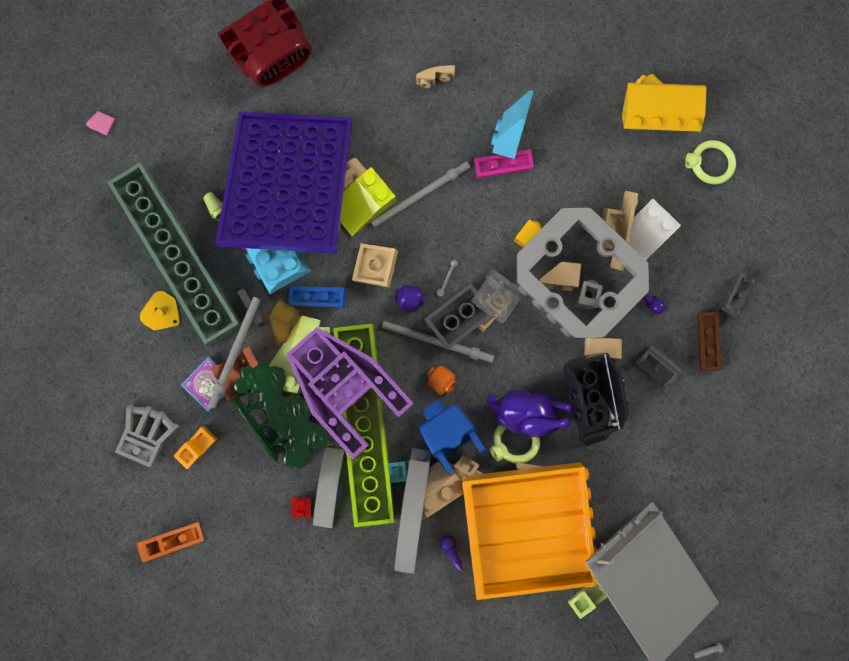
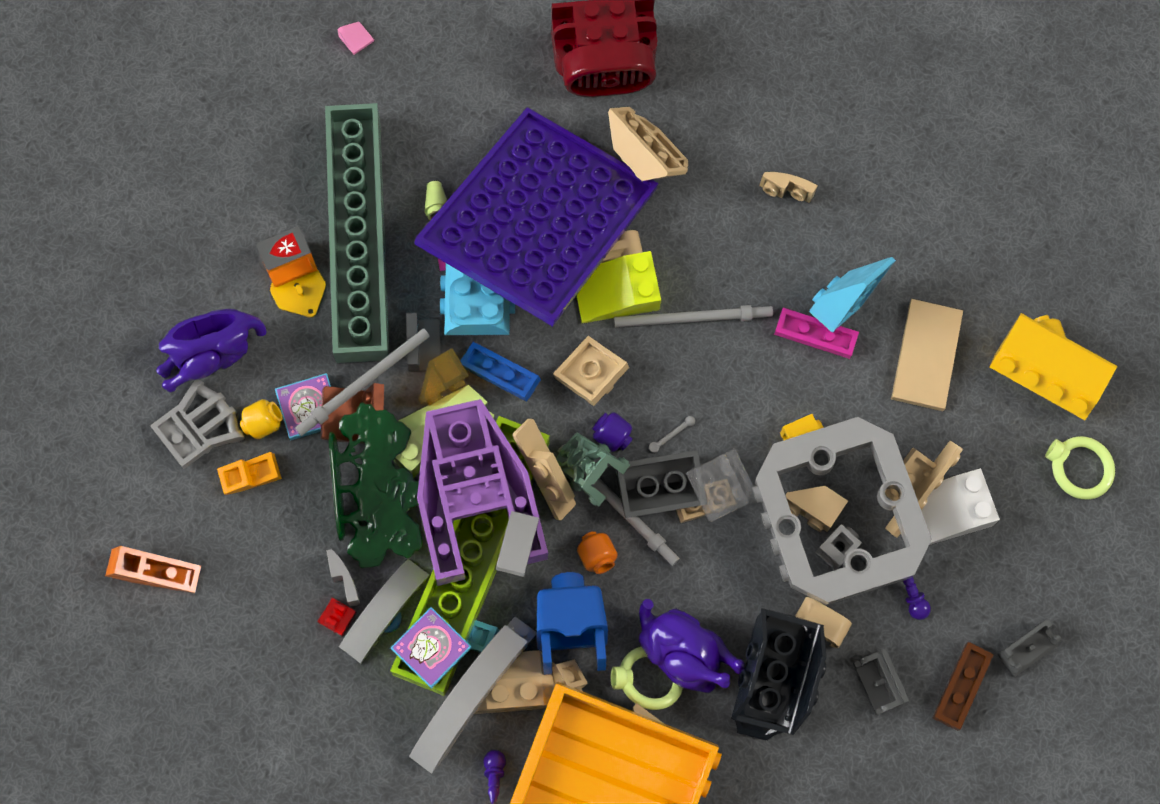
camera: 15 degrees right, 10 degrees down
none -> dark purple piece [156,309,267,392]
none -> yellow head [240,399,283,439]
none -> piece [256,226,317,287]
none -> light grey slope [326,549,361,607]
none -> tile [391,607,472,689]
none -> light grey slope [496,511,539,577]
none -> tan bracket [513,419,576,520]
none -> sand green piece [556,432,630,506]
none -> tan wedge [608,107,688,181]
none -> tan tile [891,299,963,411]

